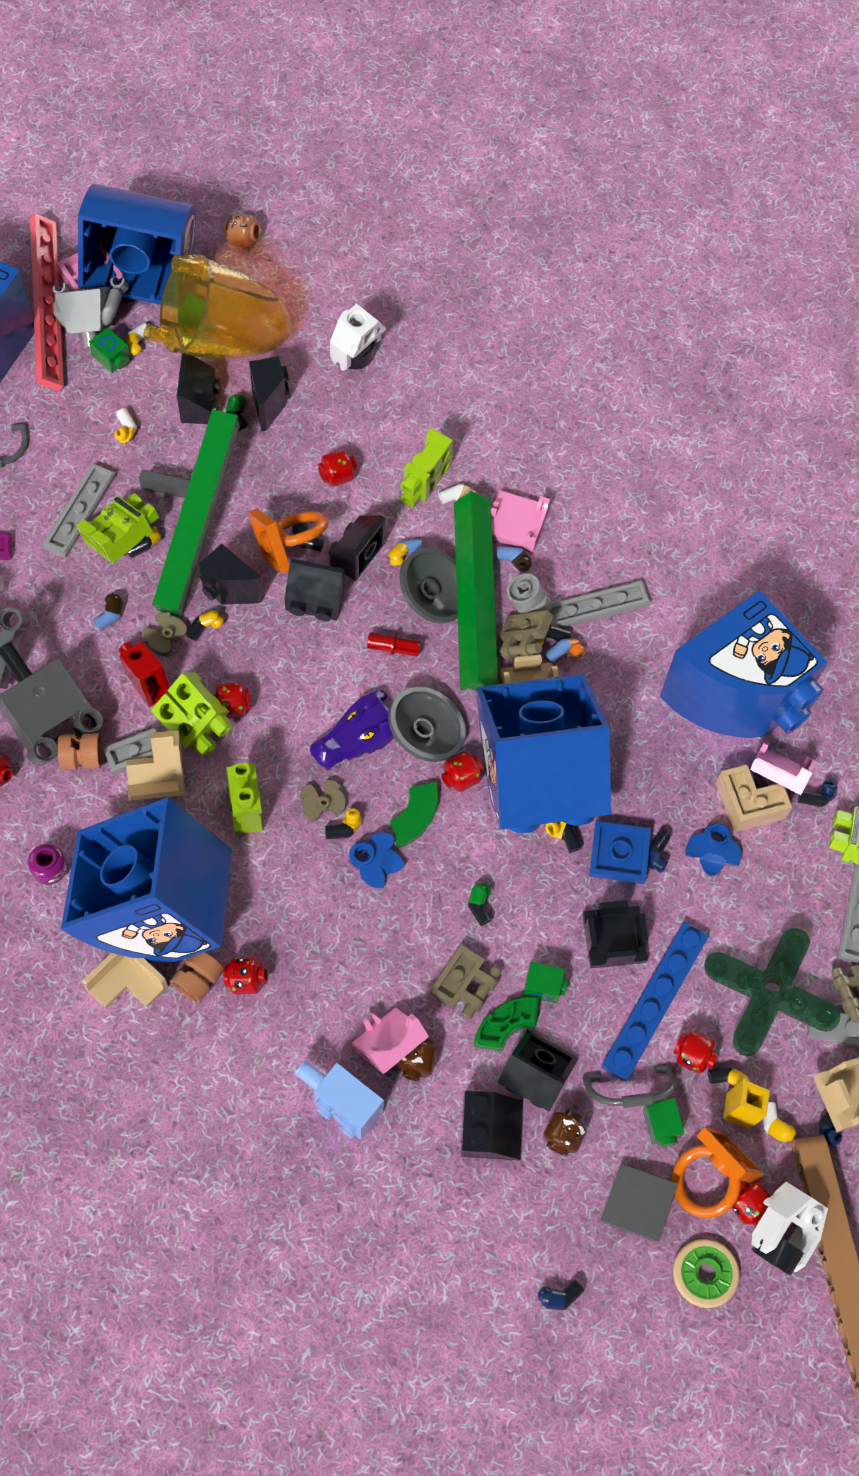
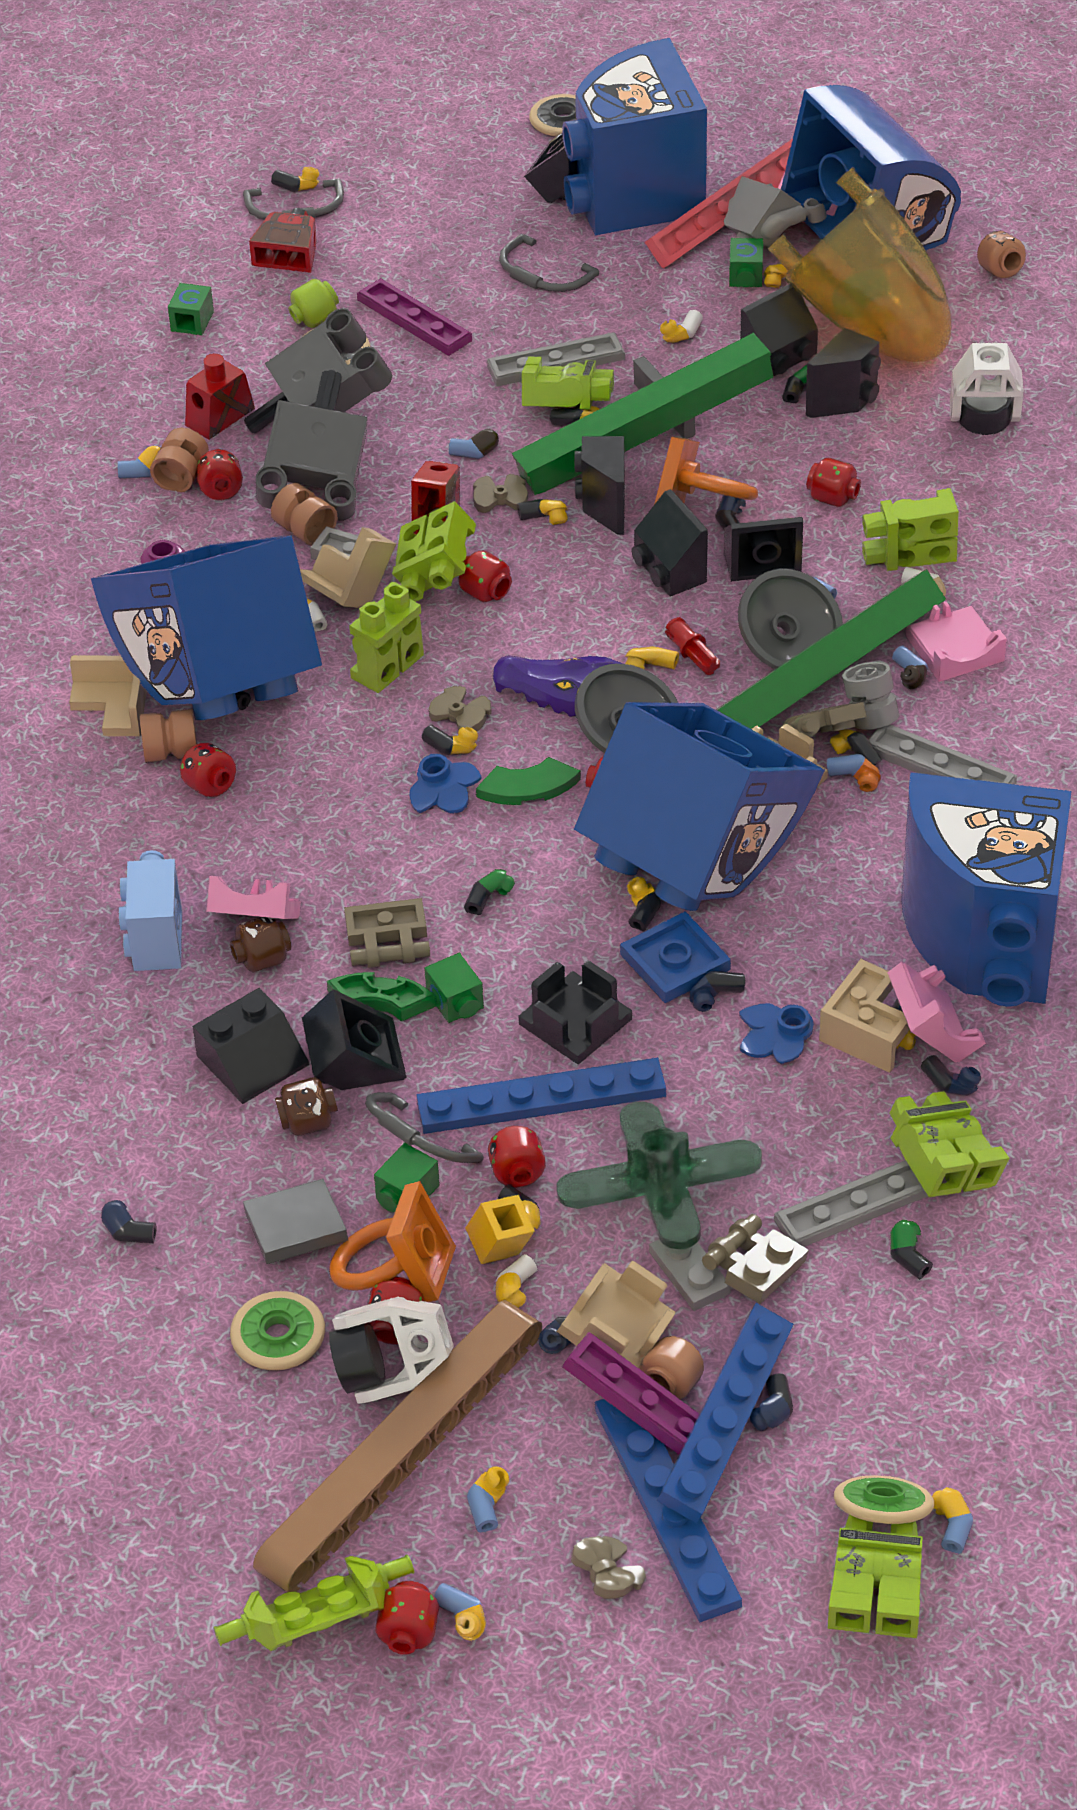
camera: 55 degrees right, 20 degrees down
none -> yellow arm [625,646,679,670]

